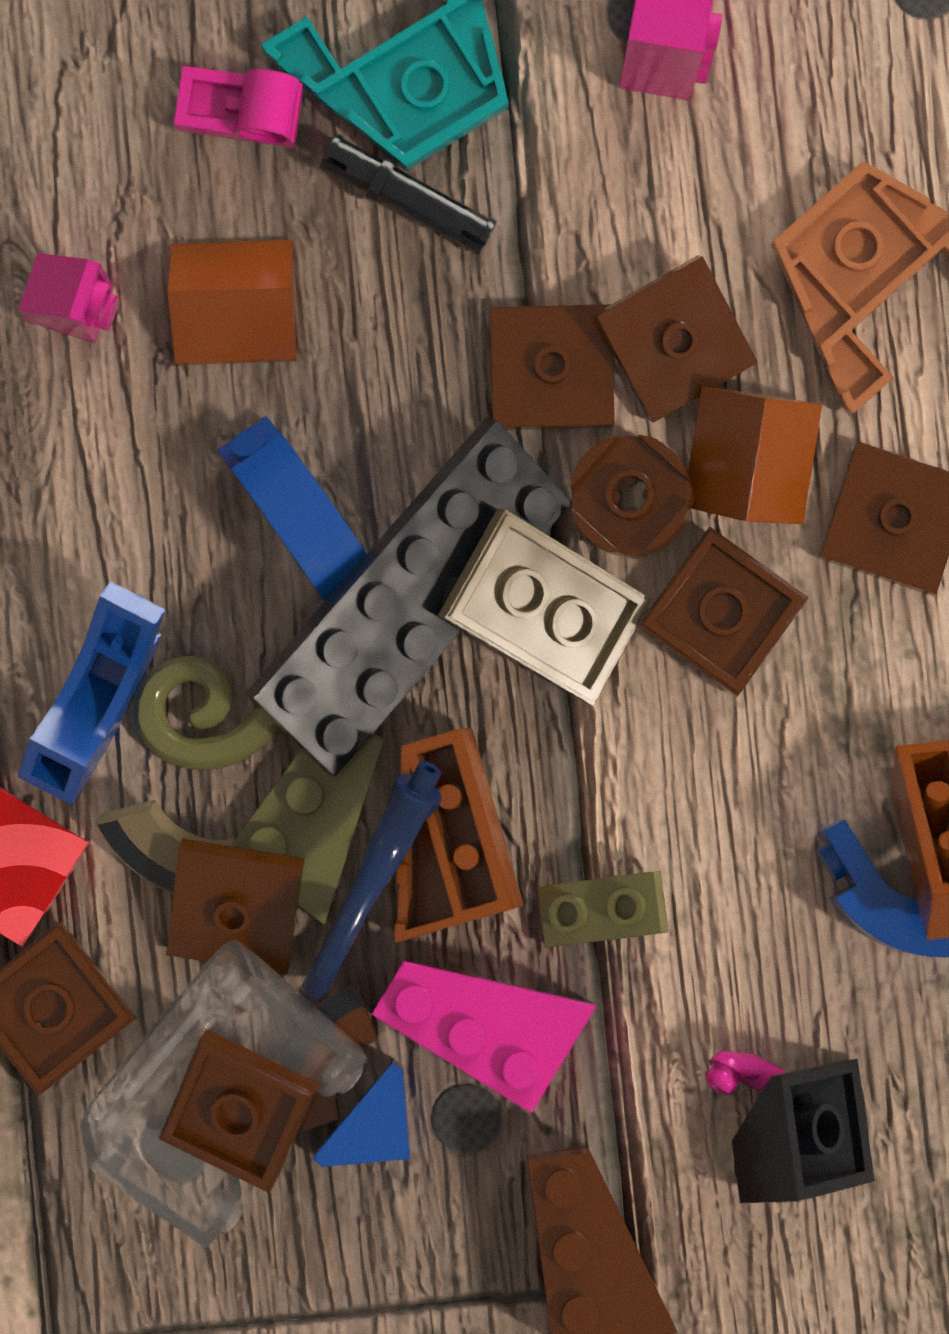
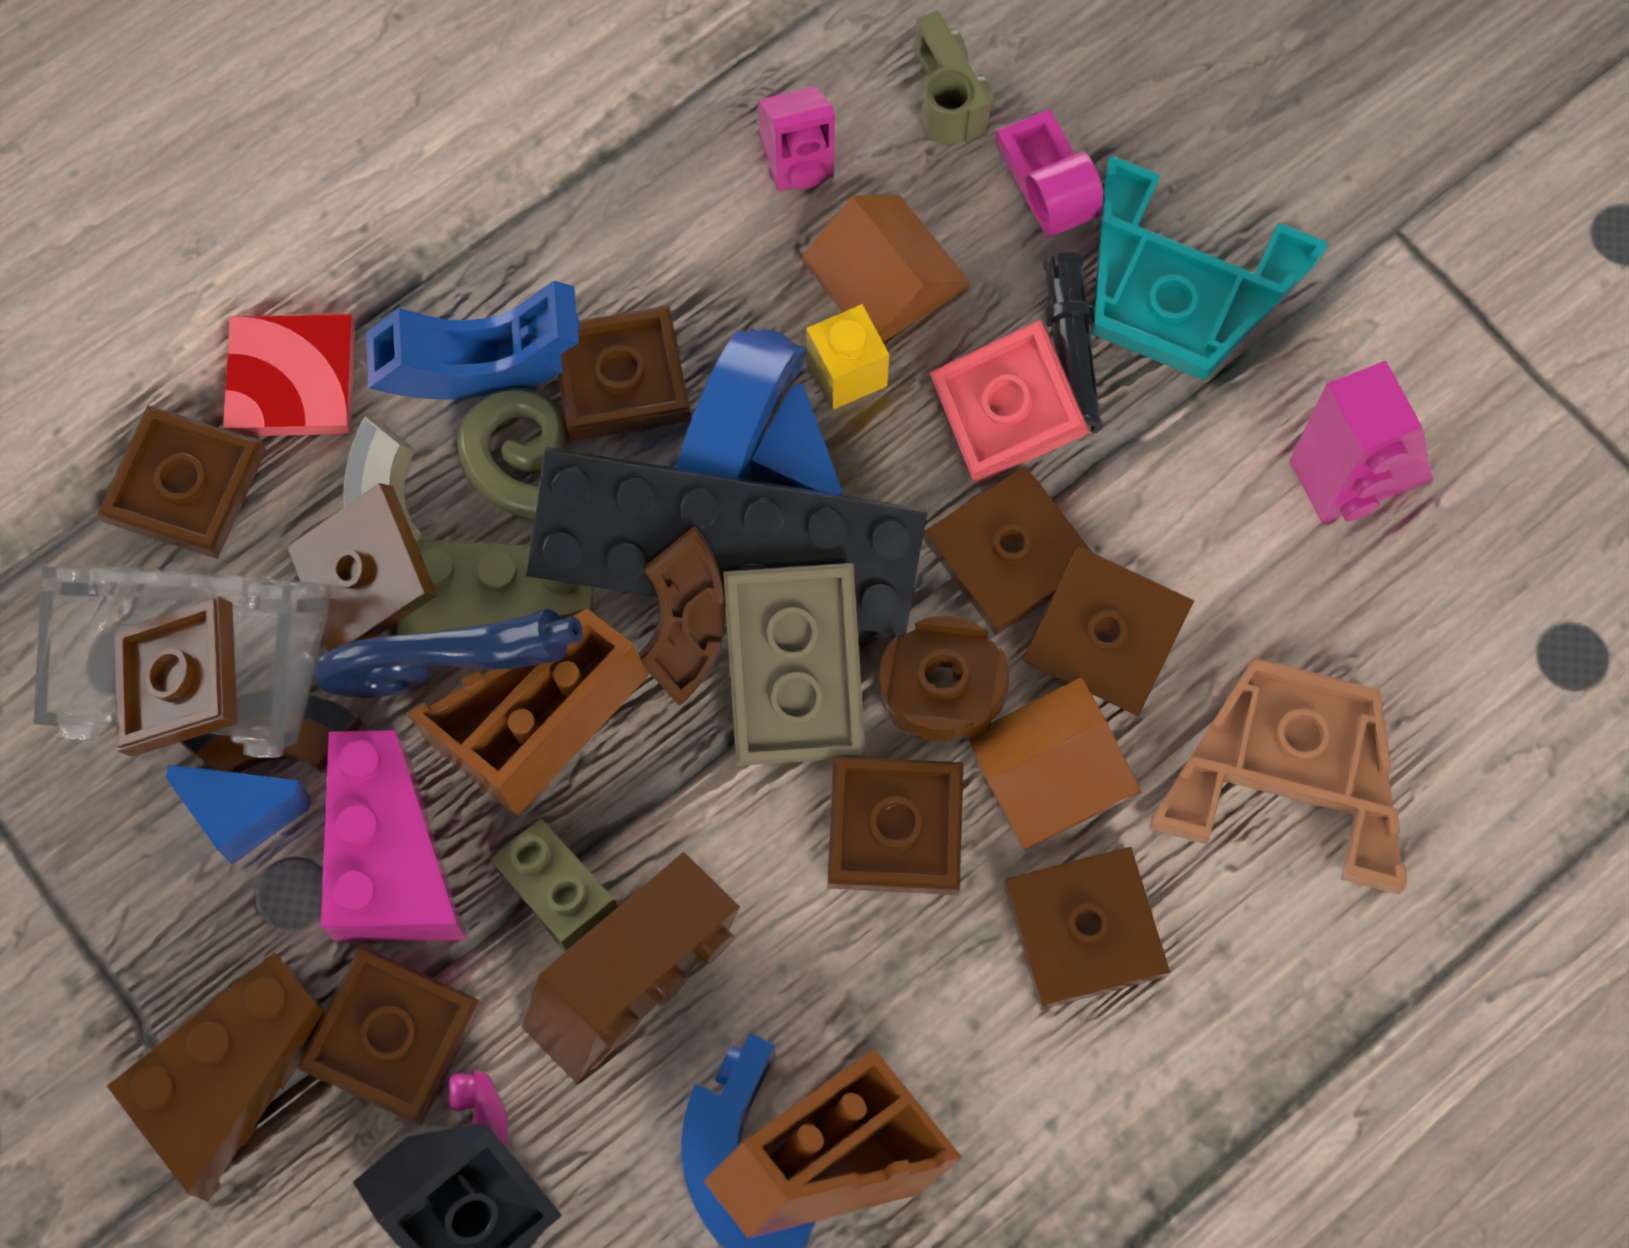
camera: 60 degrees right, 15 degrees down
none -> reddish brown plate [297,945,482,1127]
none -> reddish brown wedge [522,852,740,1084]
none -> reddish brown plate [558,305,691,442]
none -> reddish brown tile [639,526,725,706]
none -> blue slope [751,383,843,495]
none -> yellow brick [806,304,890,410]
none -> olive plate [915,10,994,145]
none -> coral tile [929,320,1090,485]

